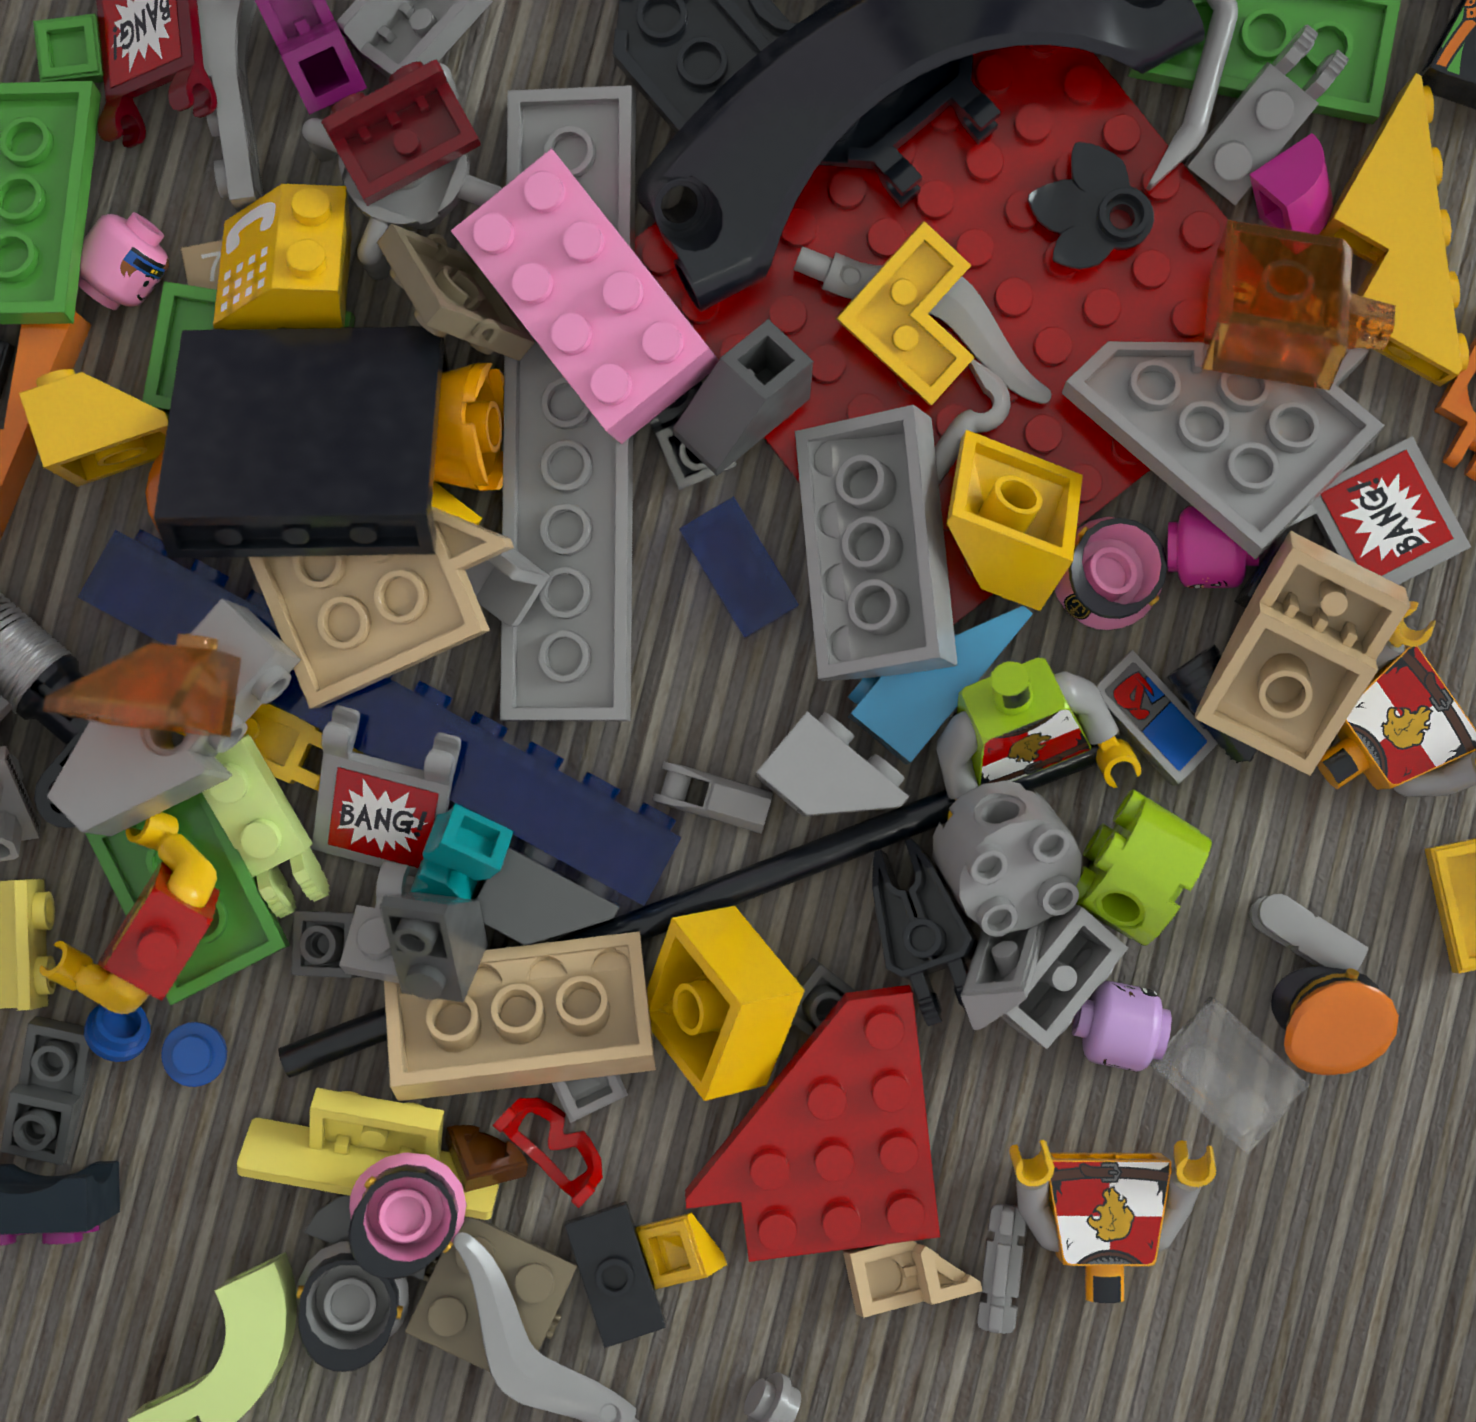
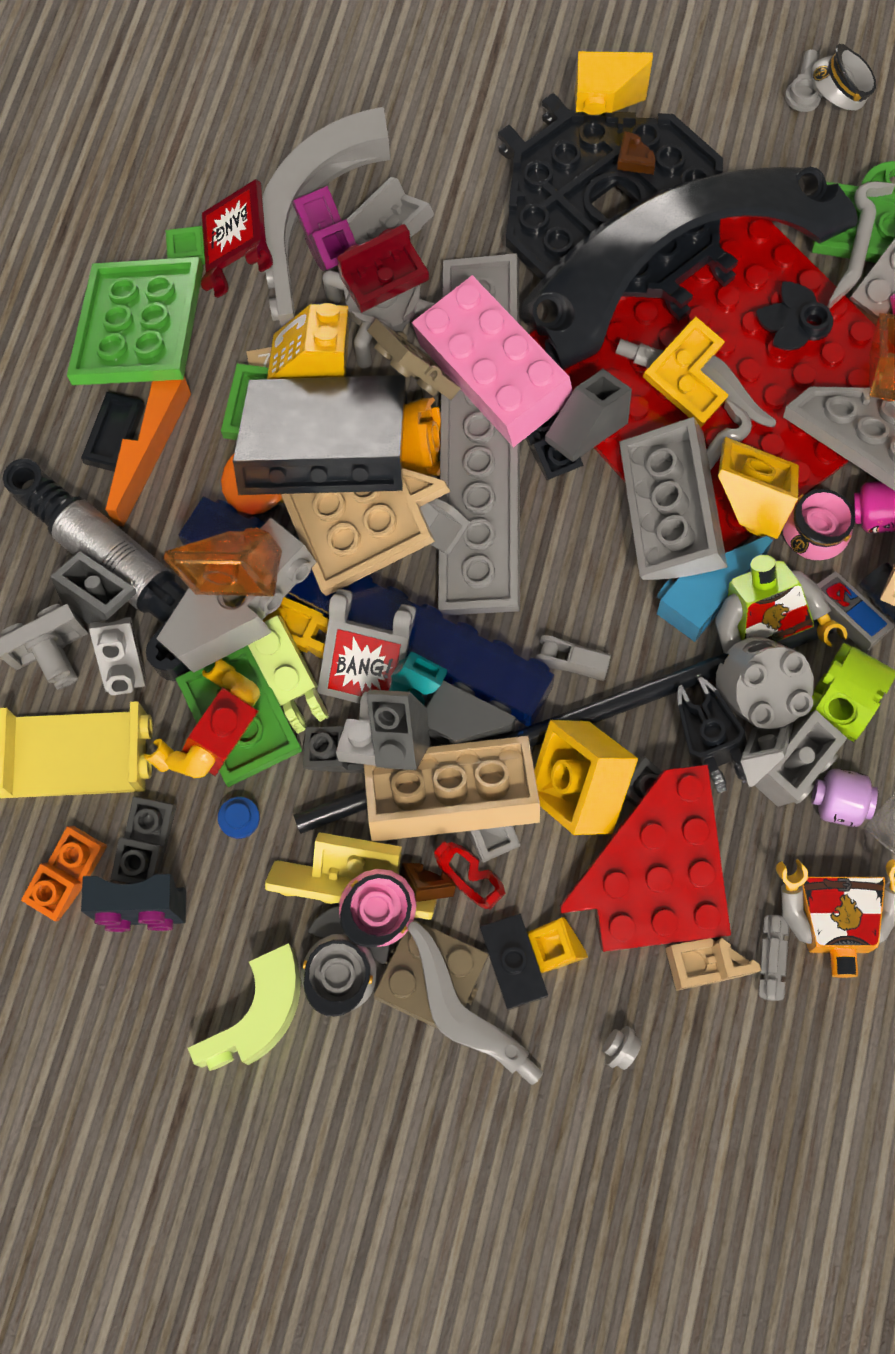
camera: 10 degrees right, 15 degrees down
yellow slope [19,369,169,487] -> none
bright pink head [78,212,169,310] -> none
blue plate [84,1004,151,1062] -> none
clear blue plate [679,496,799,640] -> none
light grey slope [755,712,909,817] -> none

